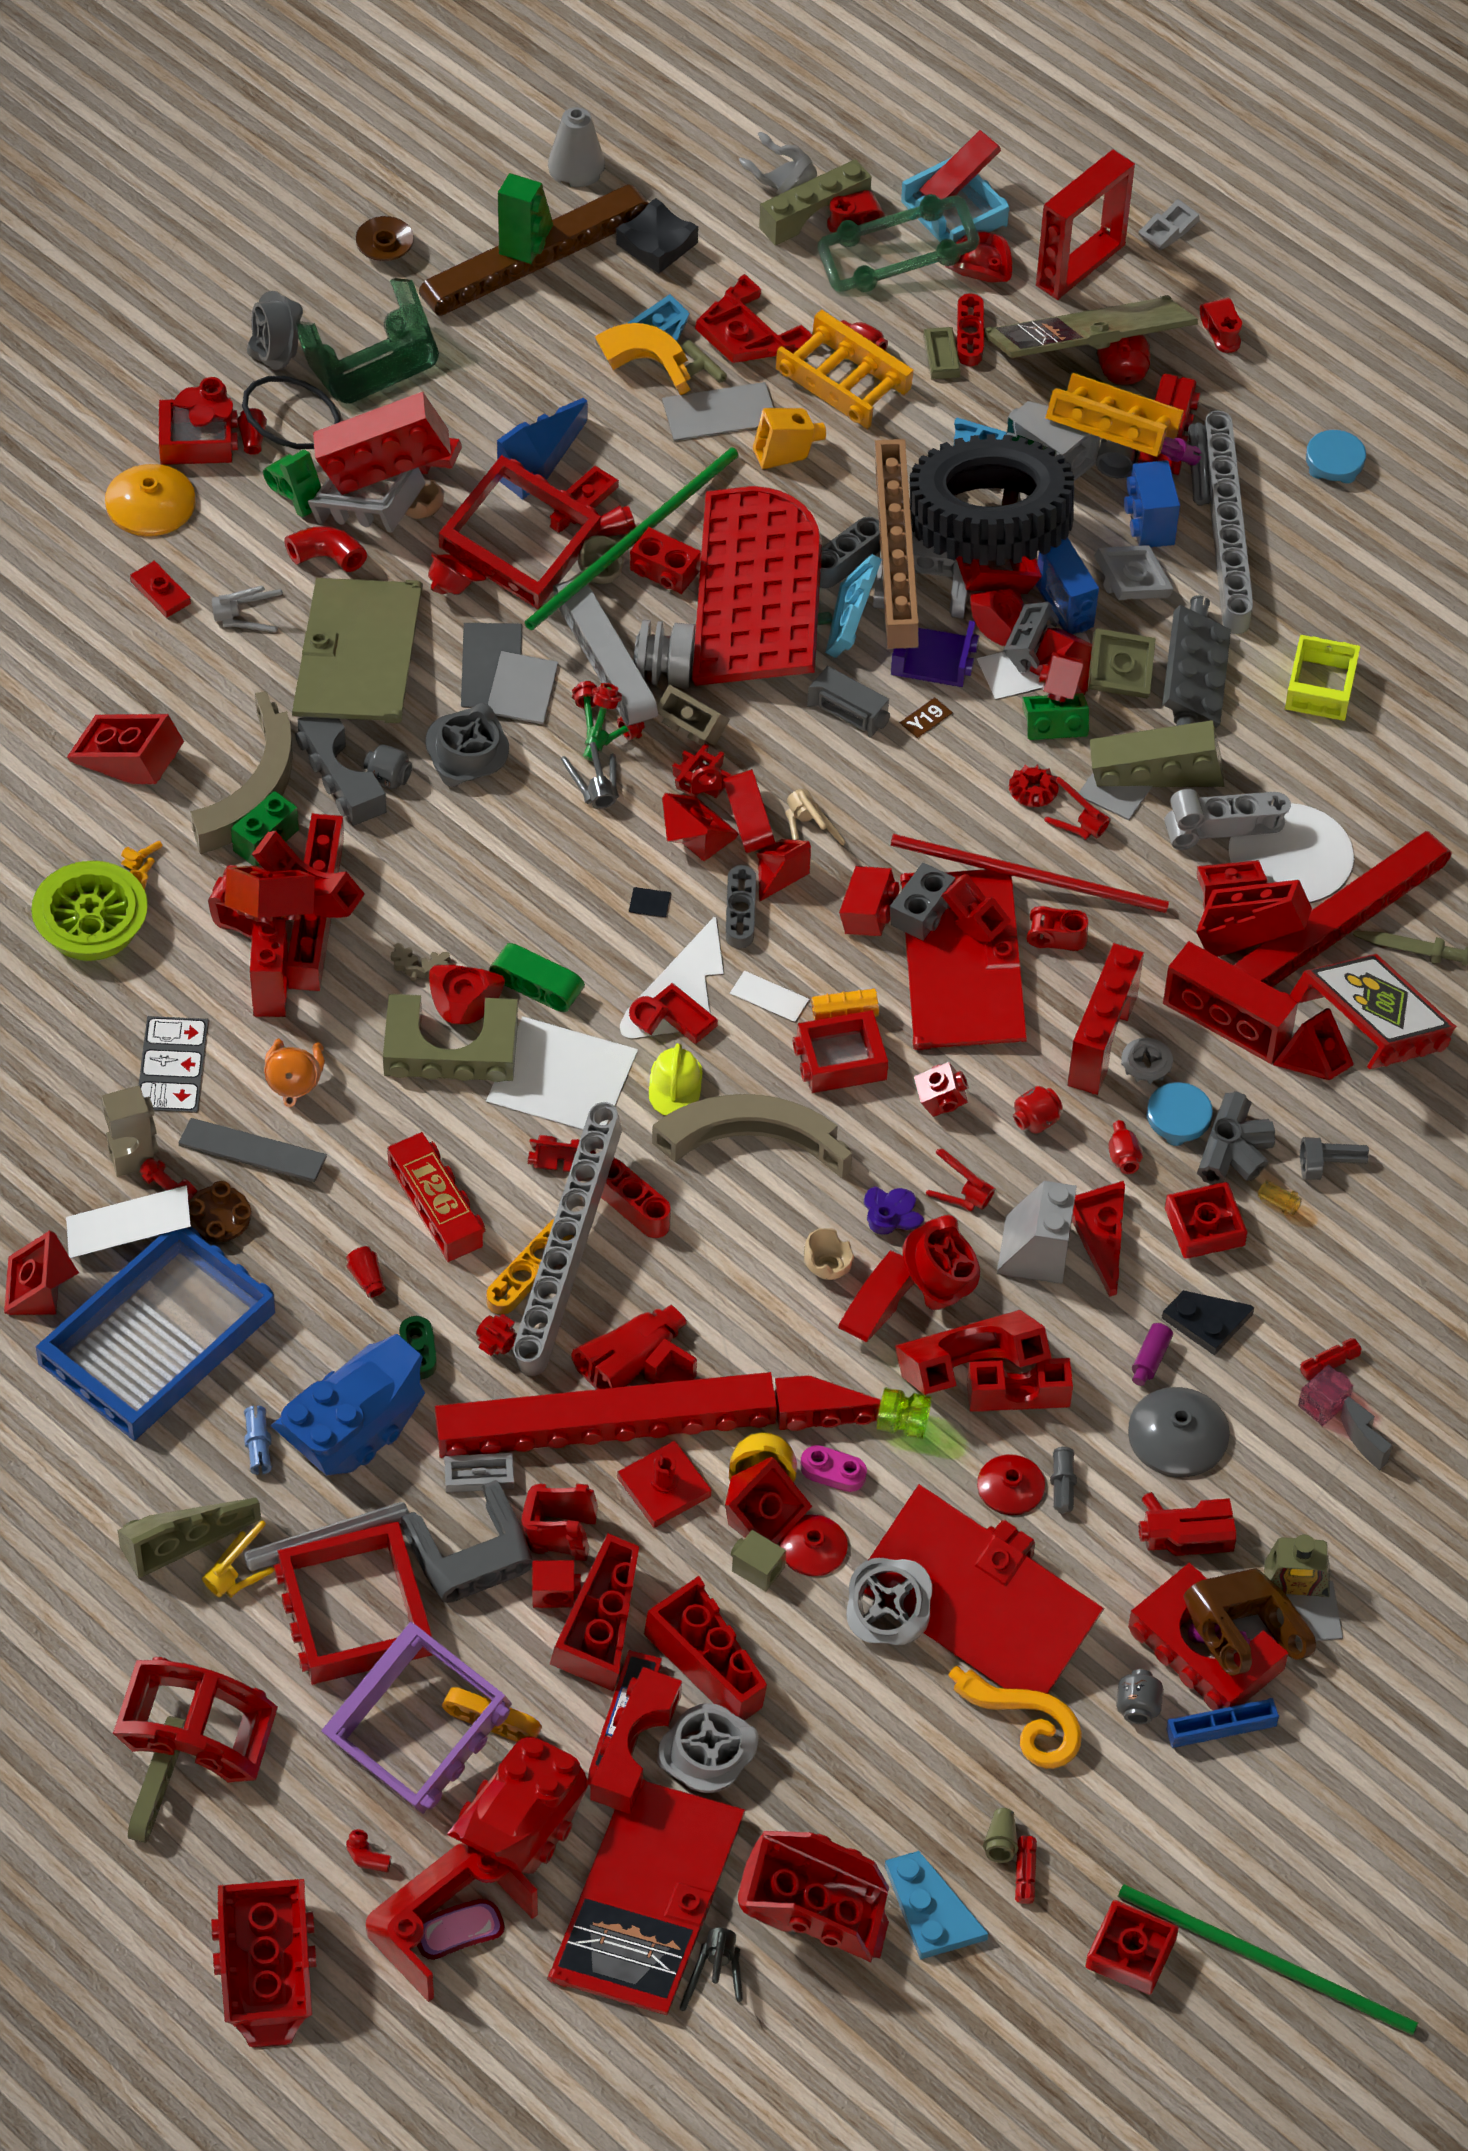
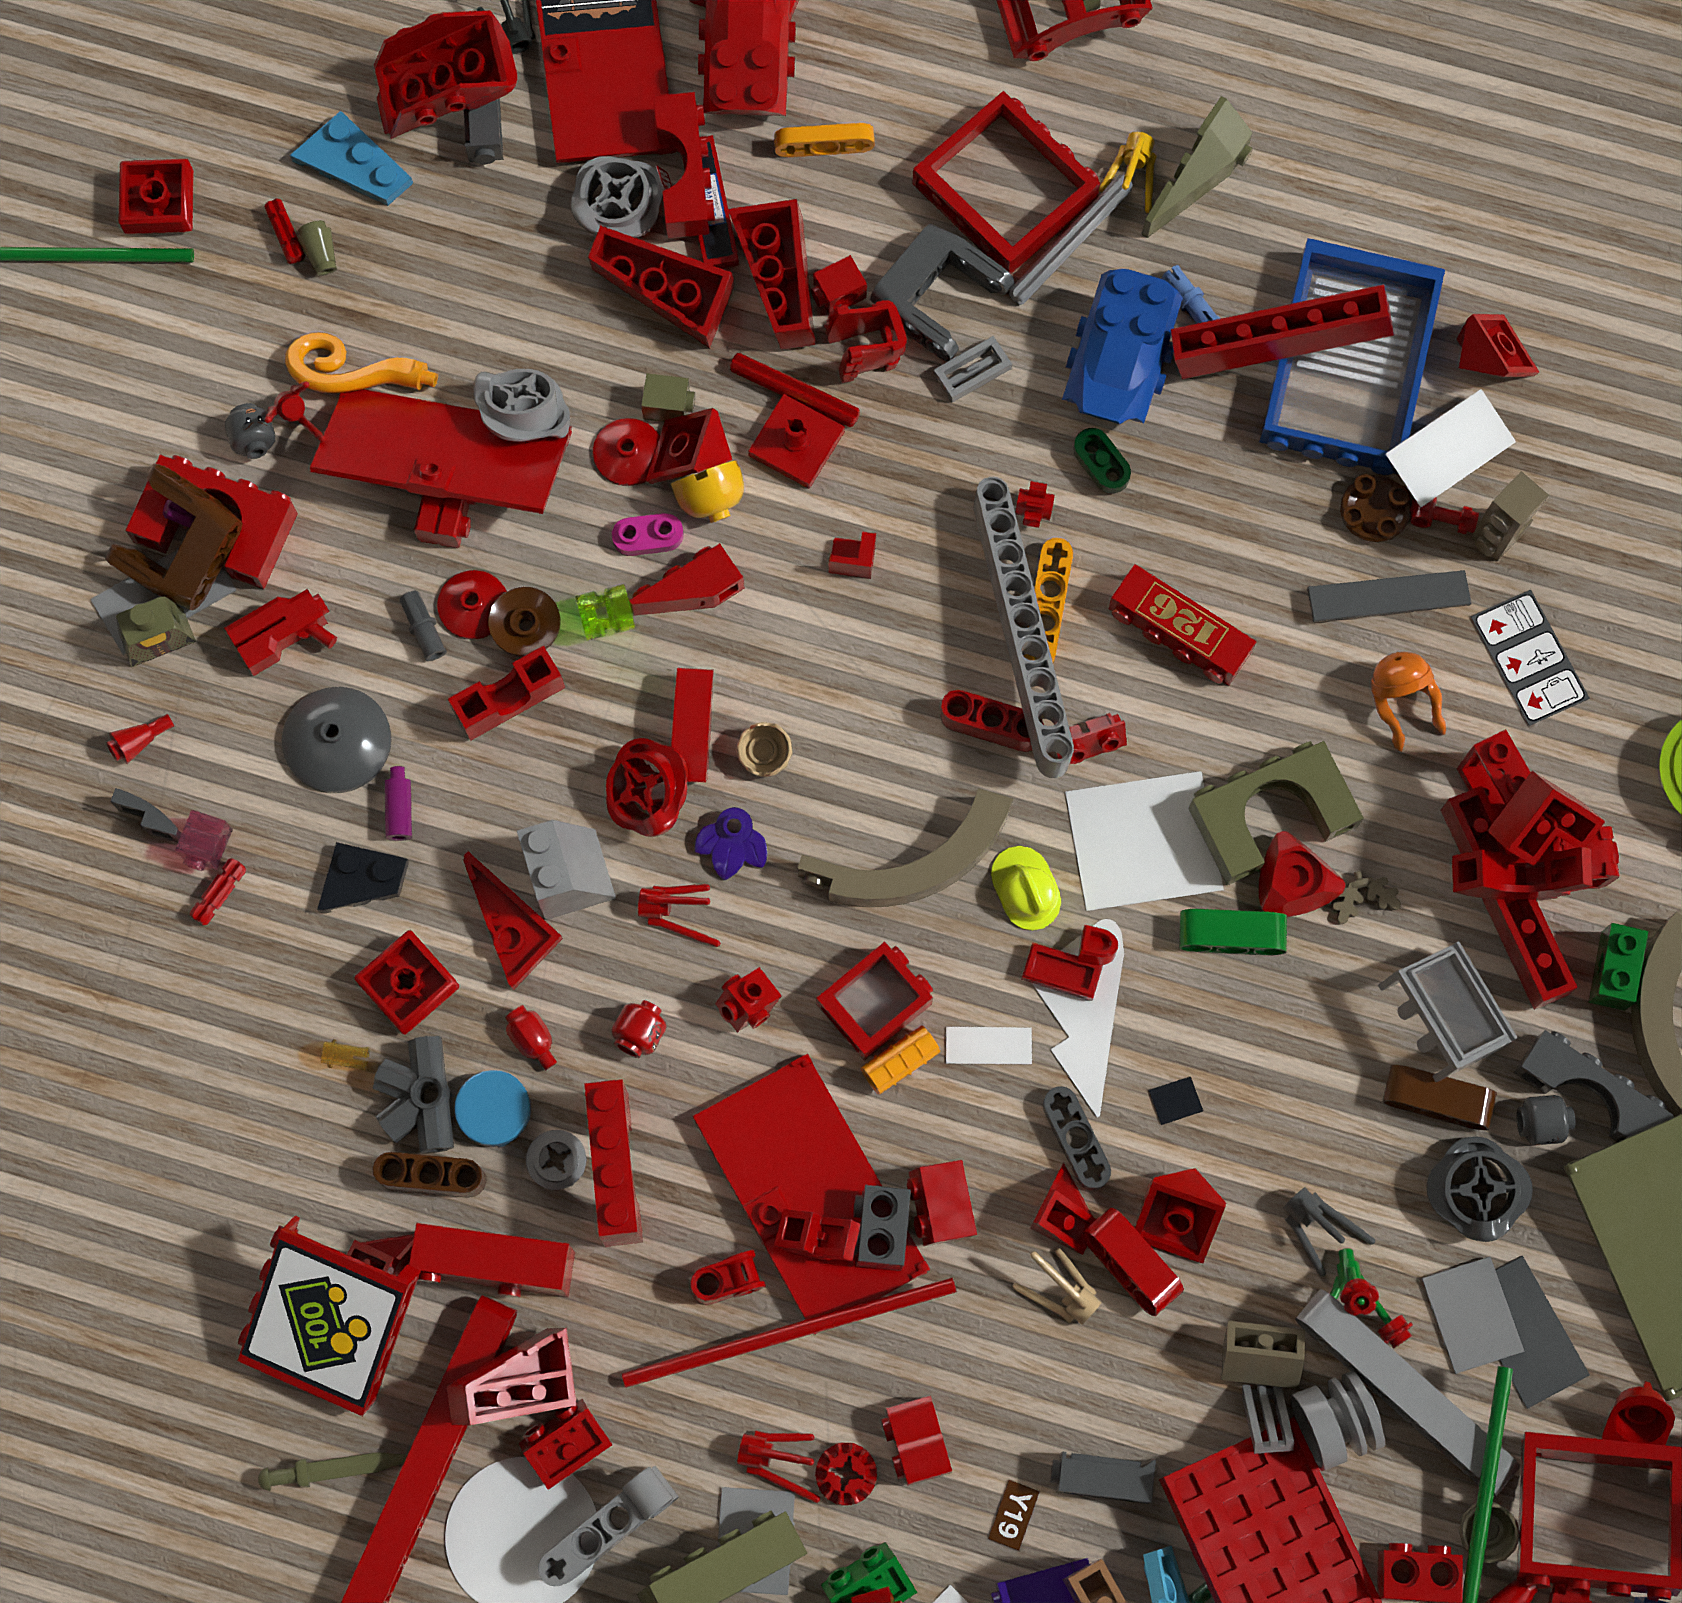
camera: 155 degrees right, 20 degrees up
medium lavender window [321,1621,512,1814] -> none
red cone [346,1246,386,1298] -> none
red brick [435,1372,777,1458] -> none
red piece [571,1305,687,1389] -> none
red piece [672,743,731,799] -> none
red arch [895,1310,1052,1395] -> none
blue piece [1166,1698,1279,1748] -> none
dark grey piece [1300,1137,1369,1180] -> none
none -> red cone [106,714,174,764]
none -> red plant [264,381,326,442]
none -> reddish brown beam [373,1152,486,1198]
none -> reddish brown dish [488,587,561,657]
none -> red sticker [656,165,672,190]
none -> red axle [730,353,860,427]
none -> red brick [881,1395,952,1486]
none -> red brick [1171,284,1394,379]
none -> light grey tile [1242,1384,1294,1454]
none -> light grey window [1378,941,1517,1082]
none -> reddish brown beam [1382,1065,1497,1131]

